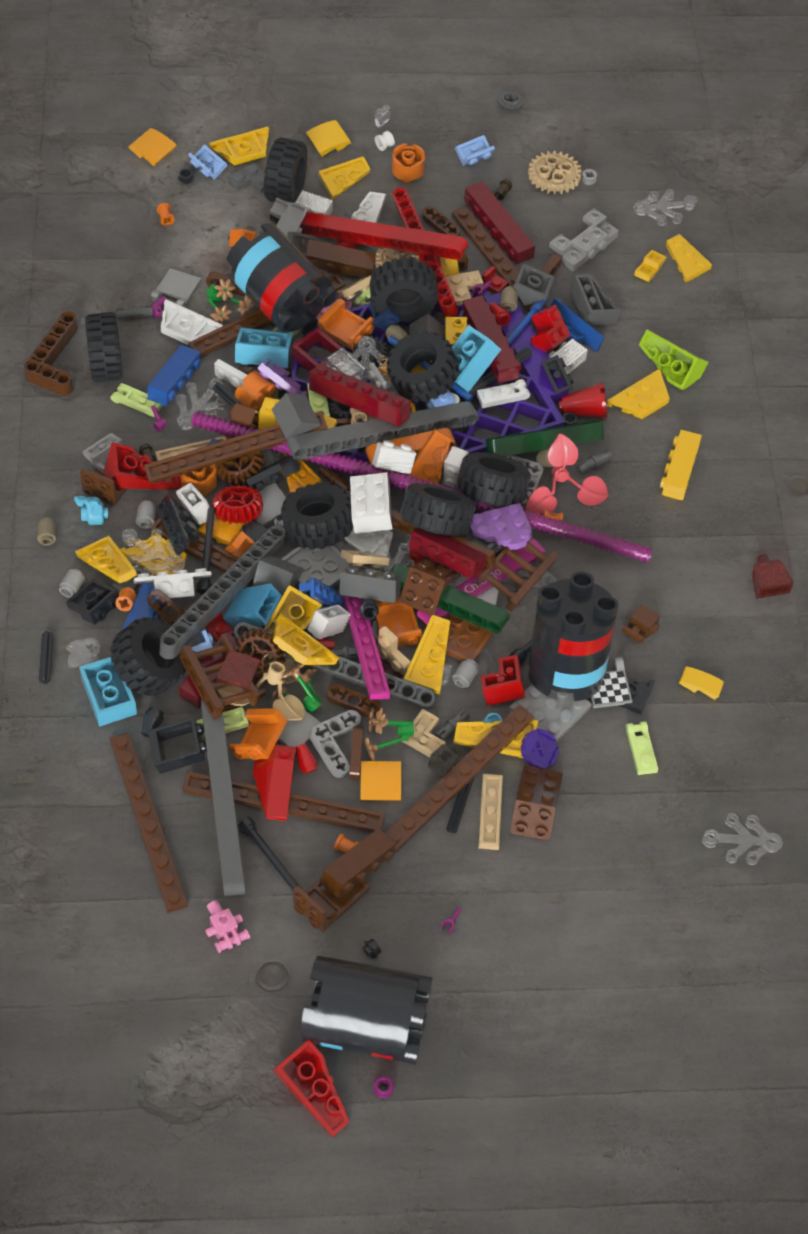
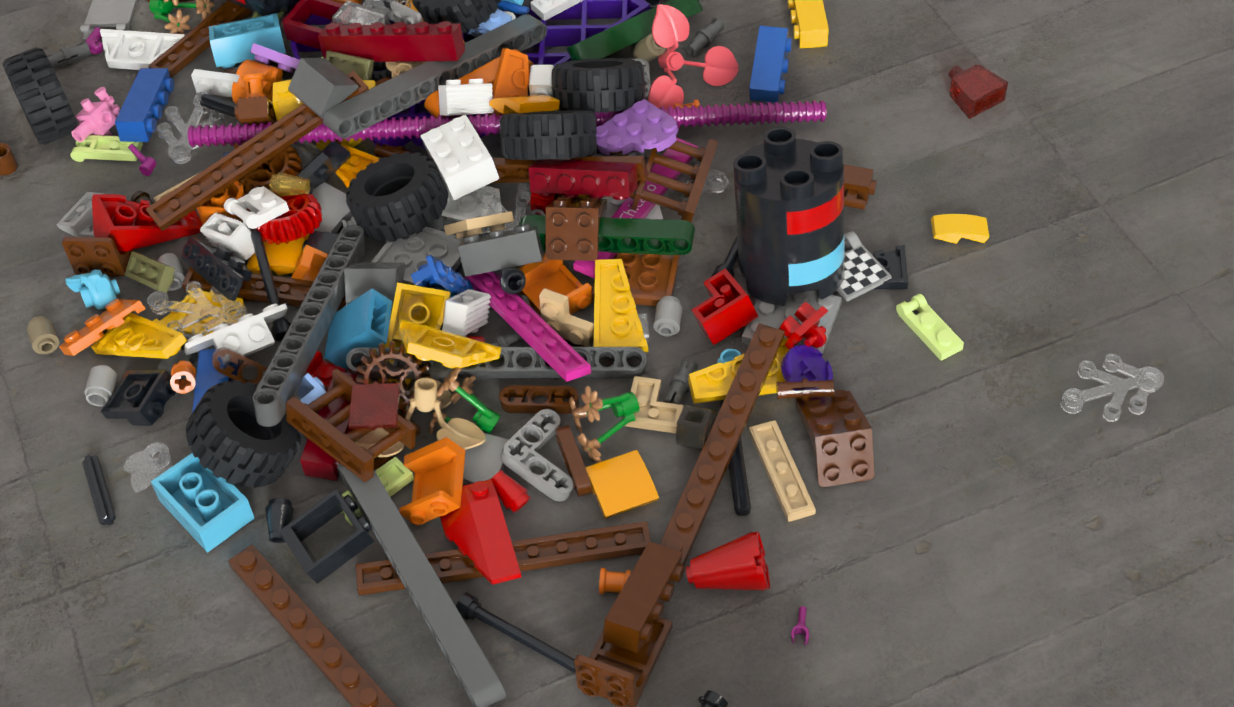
camera: 15 degrees left, 5 degrees down
none -> orange wing [59,298,146,356]
none -> bright pink piece [71,87,120,142]
none -> olive plate [124,251,175,293]
none -> white plate [224,186,289,229]
none -> orange bush [242,74,266,99]
none -> clear yellow cone [270,172,310,197]
none -> olive plate [326,51,374,80]
none -> light orange slope [489,95,560,114]
none -> red cone [686,532,770,591]
none -> blue wedge [749,26,792,103]
none -> reddish brown pin [776,378,834,401]
none -> red hips [779,302,828,350]

